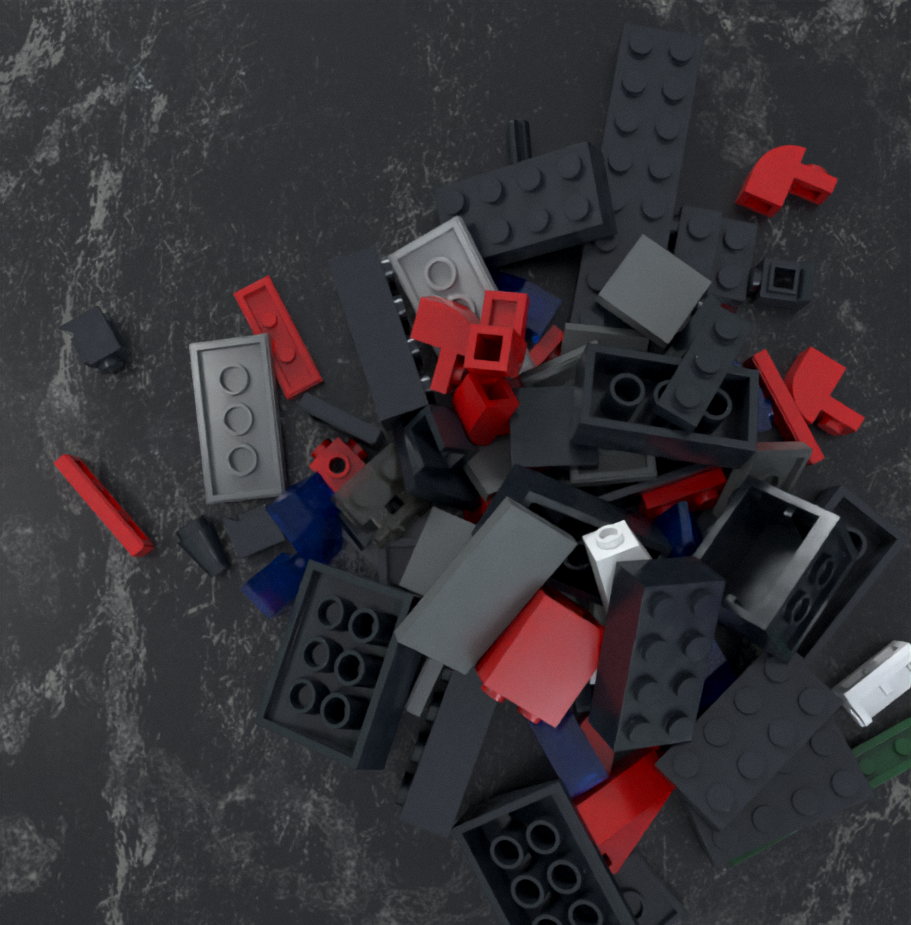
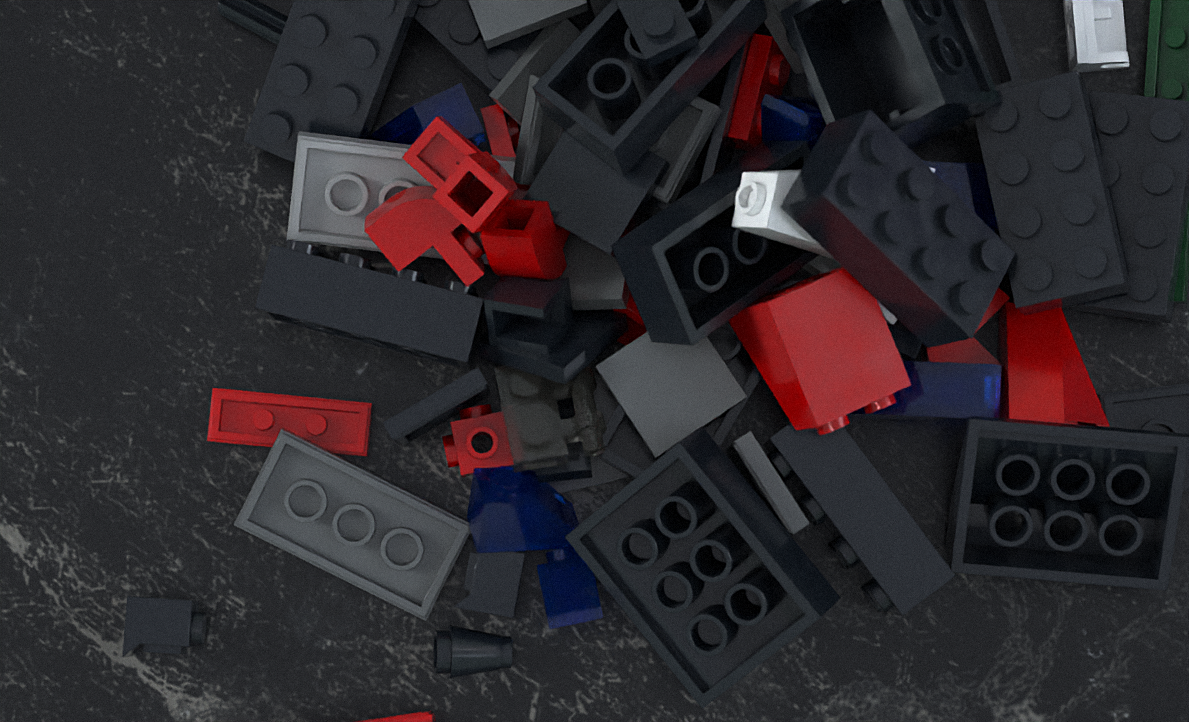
camera: 60 degrees left, 0 degrees up
dark grey tile [394,496,578,675] -> none

